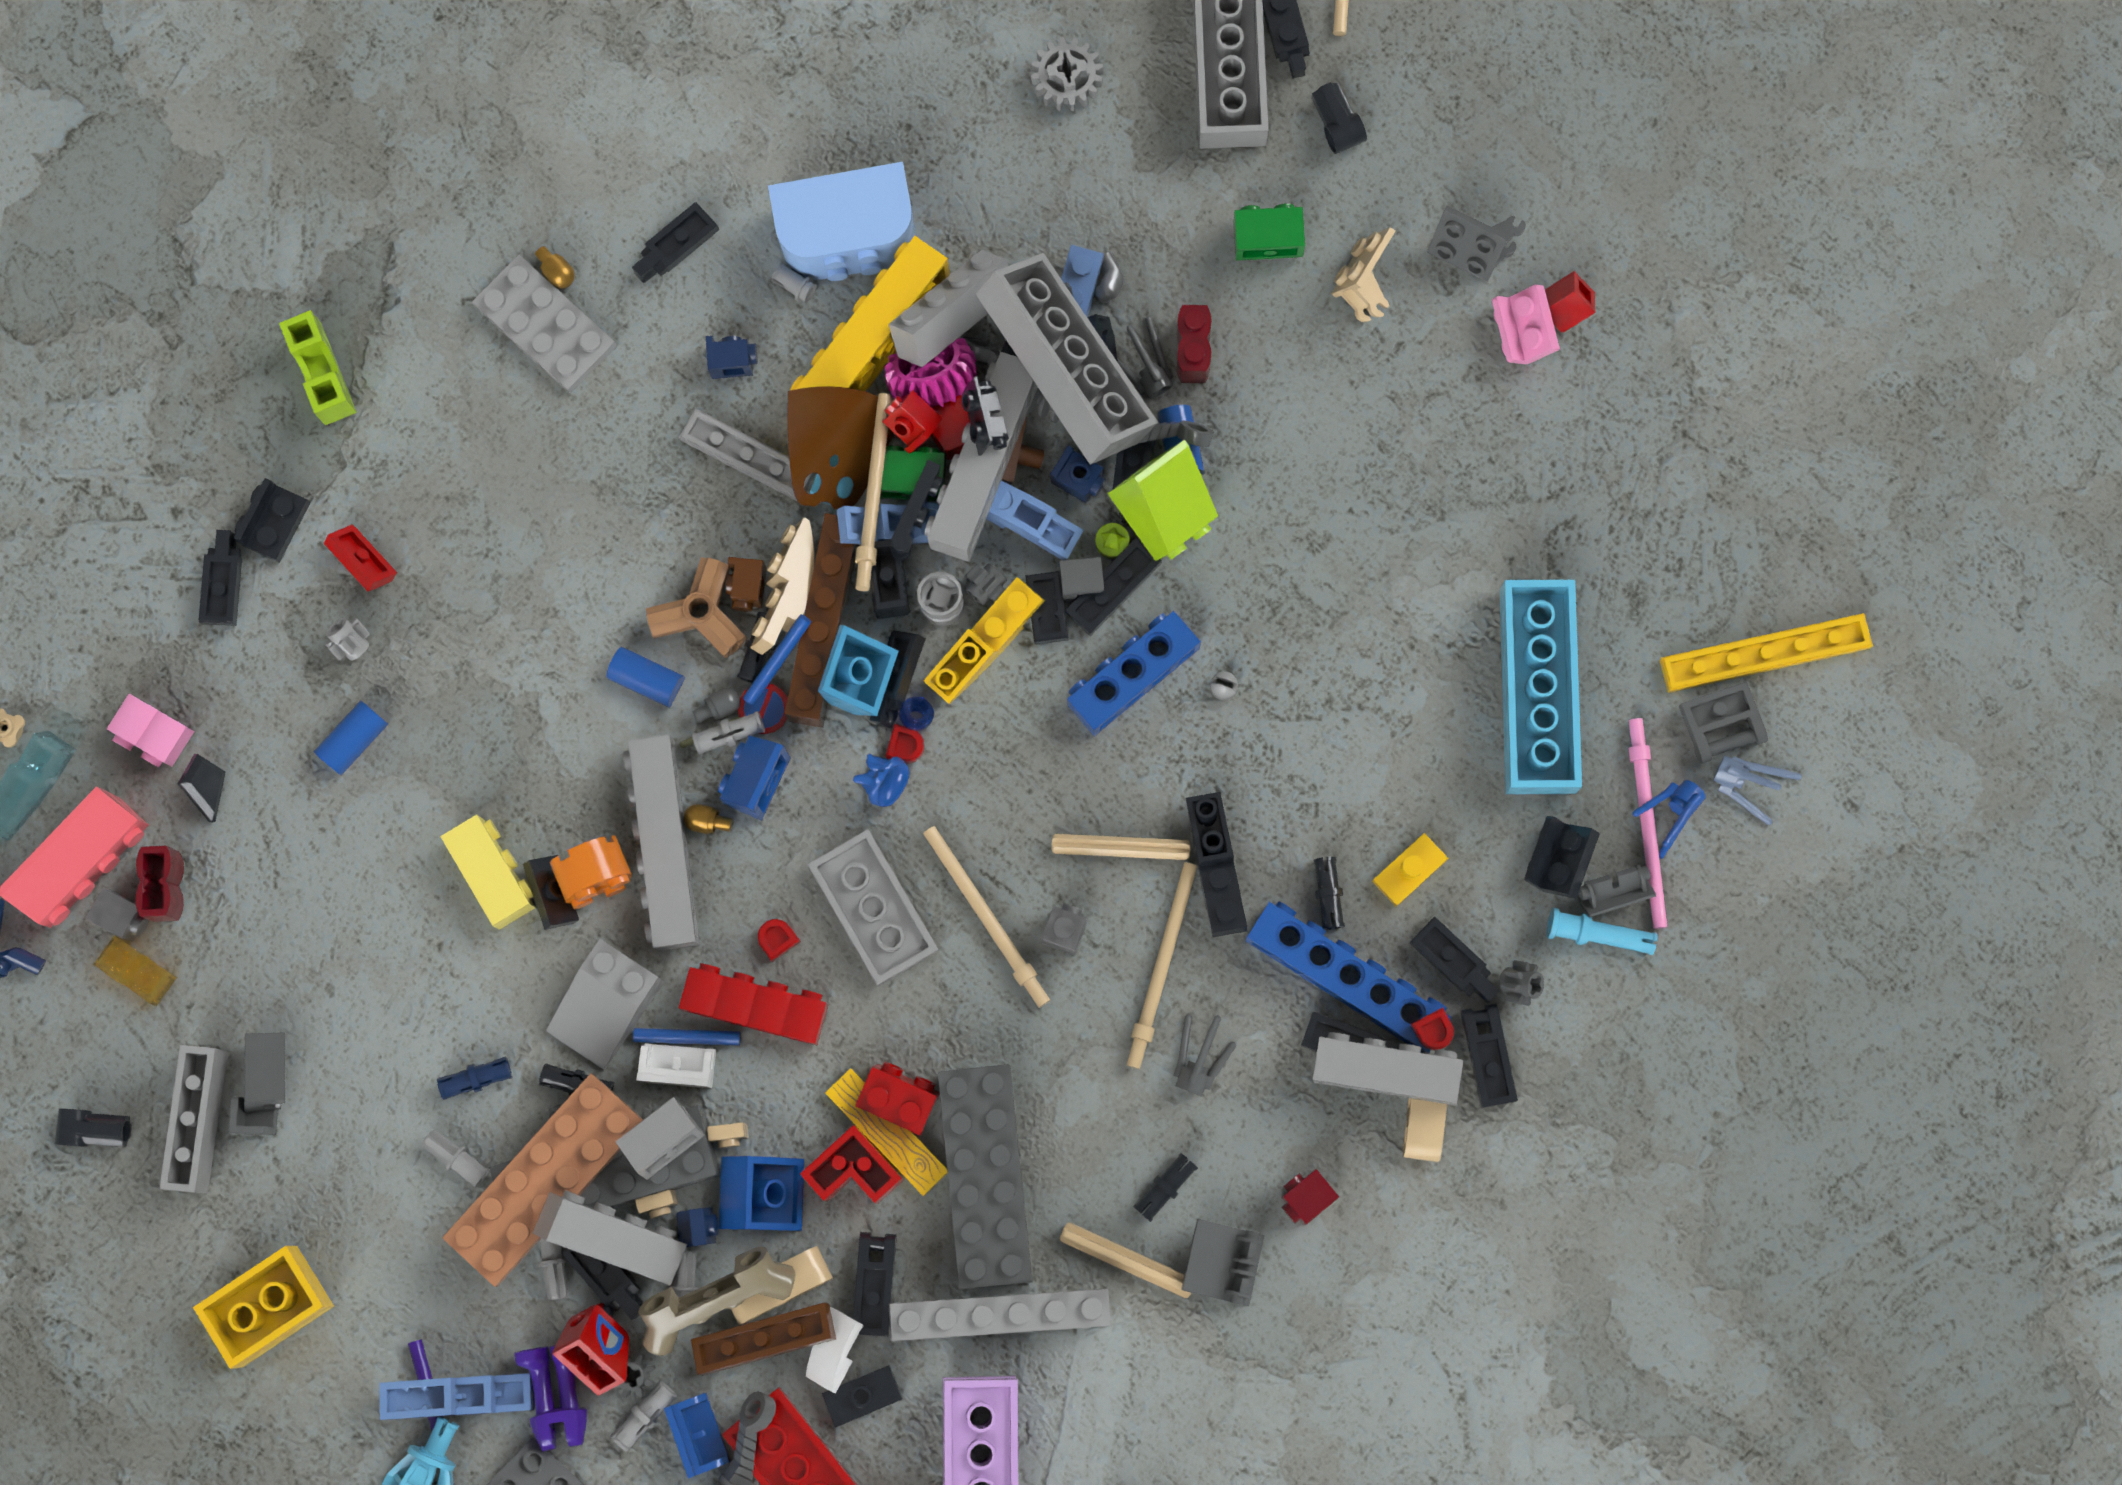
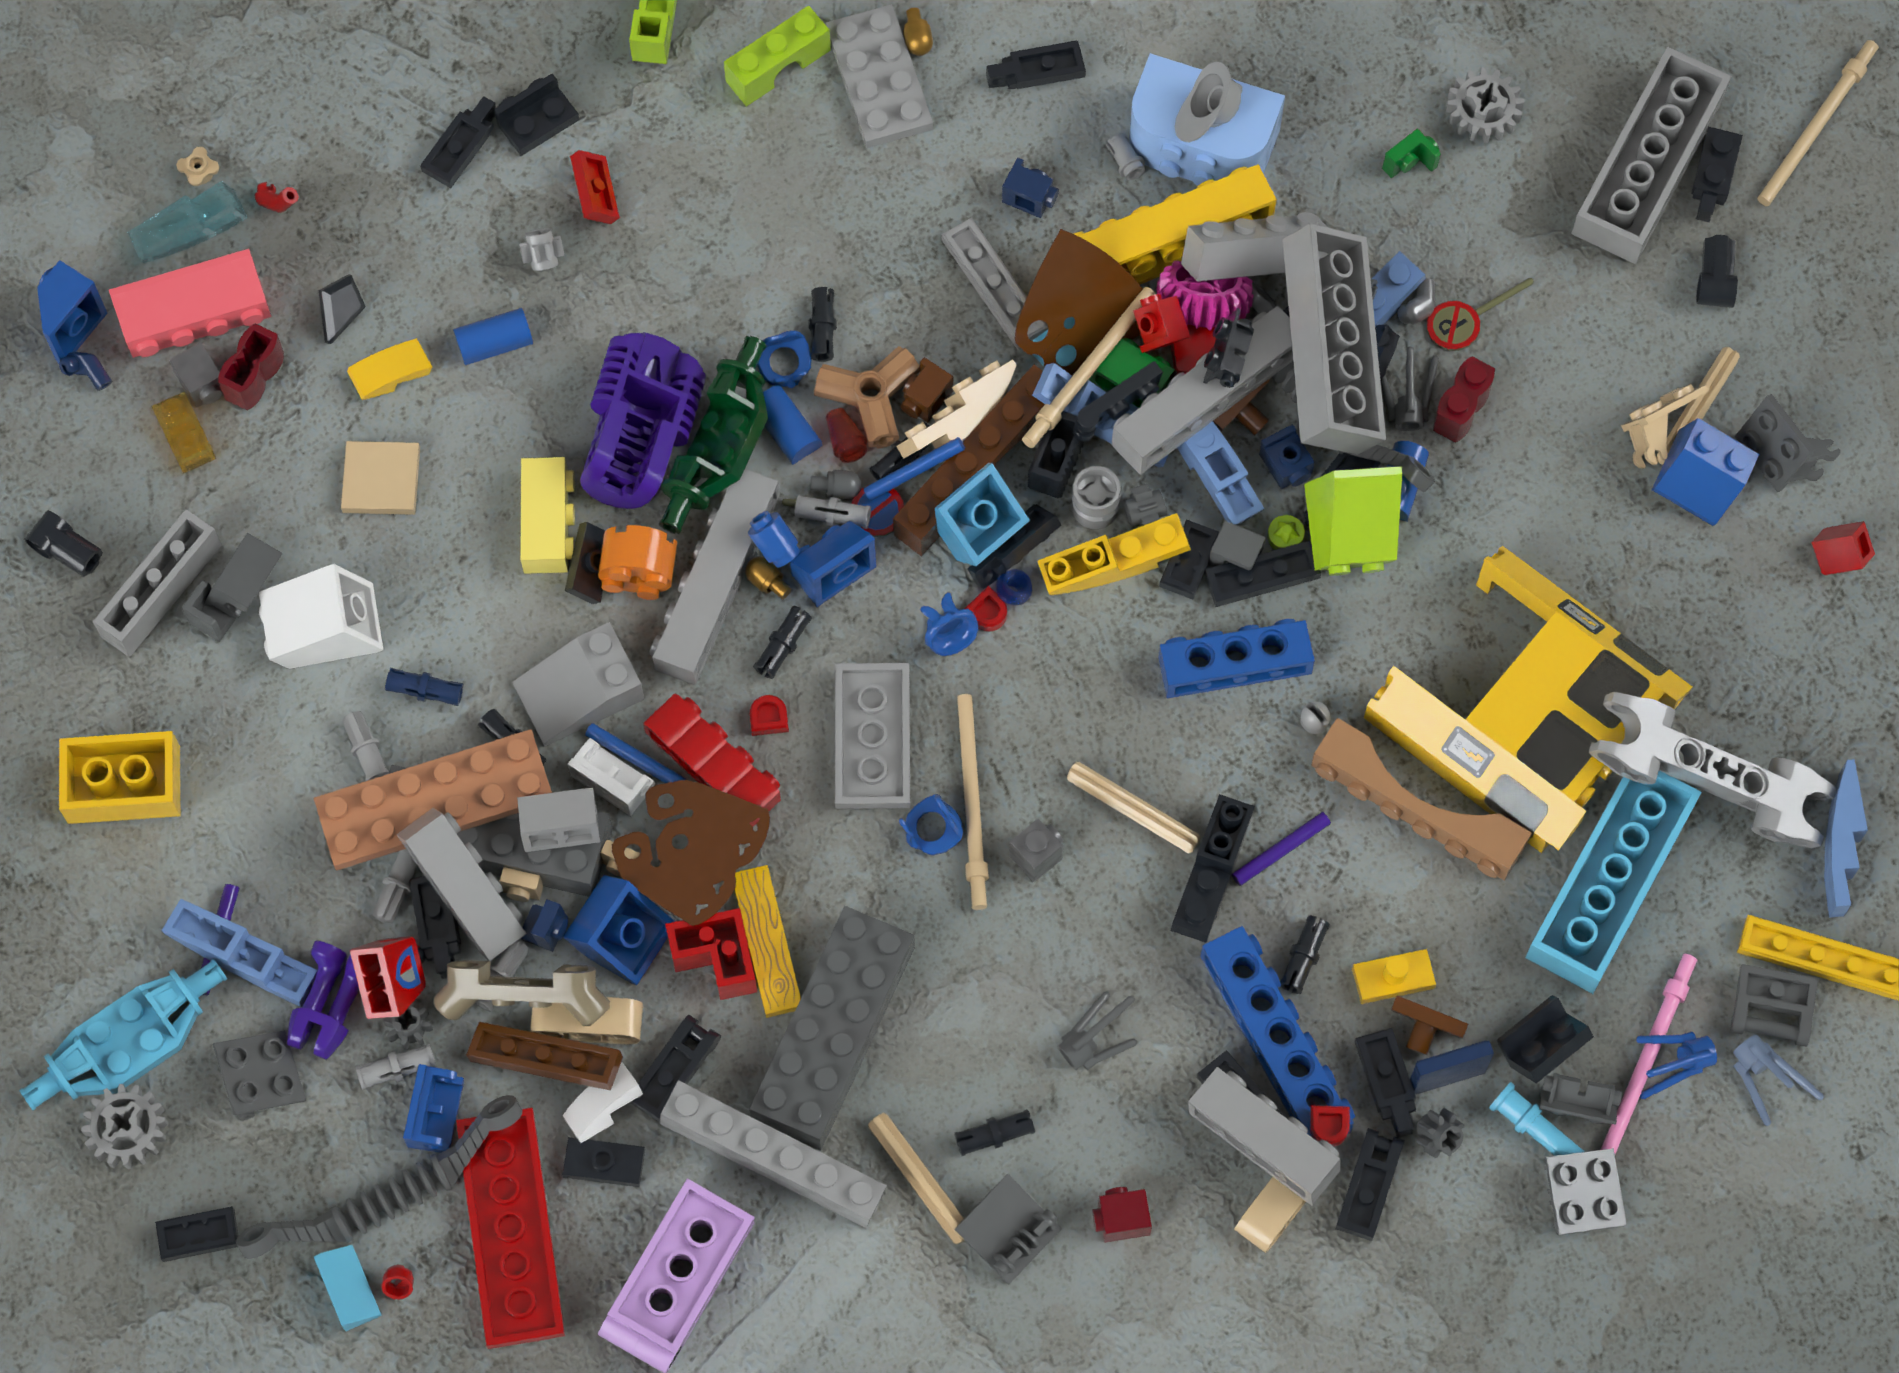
camera: 25 degrees right, 10 degrees down
bright pink brick [107,694,194,767] -> none
red bracket [855,1061,940,1135] -> none
tan bar [1126,862,1198,1069] -> none
green brick [1233,203,1305,261] -> none
bright pink bracket [1492,284,1560,365] -> none
none -> red arm [254,182,299,213]
none -> white slope [259,564,384,669]
none -> tan tile [341,441,420,515]
none -> yellow slope [347,338,432,400]
none -> dark purple connector [580,332,707,509]
none -> reddish brown piece [612,780,770,926]
none -> dark green plate [659,336,768,534]
none -> lime arch [724,5,831,107]
none -> blue brick [748,511,800,567]
none -> black pin [753,606,812,679]
none -> blue piece [757,330,811,388]
none -> black pin [808,287,837,362]
none -> clear red cone [825,408,867,463]
none -> blue piece [899,794,963,855]
none -> light grey piece [1175,62,1243,142]
none -> dark purple bar [1232,812,1331,886]
none -> medium nougat arch [1311,718,1532,881]
none -> yellow piece [1364,546,1693,853]
none -> green bracket [1382,128,1441,178]
none -> reddish brown tile [1391,995,1469,1055]
none -> dark blue tile [1410,1040,1494,1095]
none -> piece [1427,278,1534,351]
none -> hinge [1543,1148,1627,1235]
none -> light grey piece [1589,692,1837,849]
none -> blue slope [1652,418,1759,526]
none -> tan axle [1656,347,1740,464]
none -> medium blue slope [1824,759,1868,918]

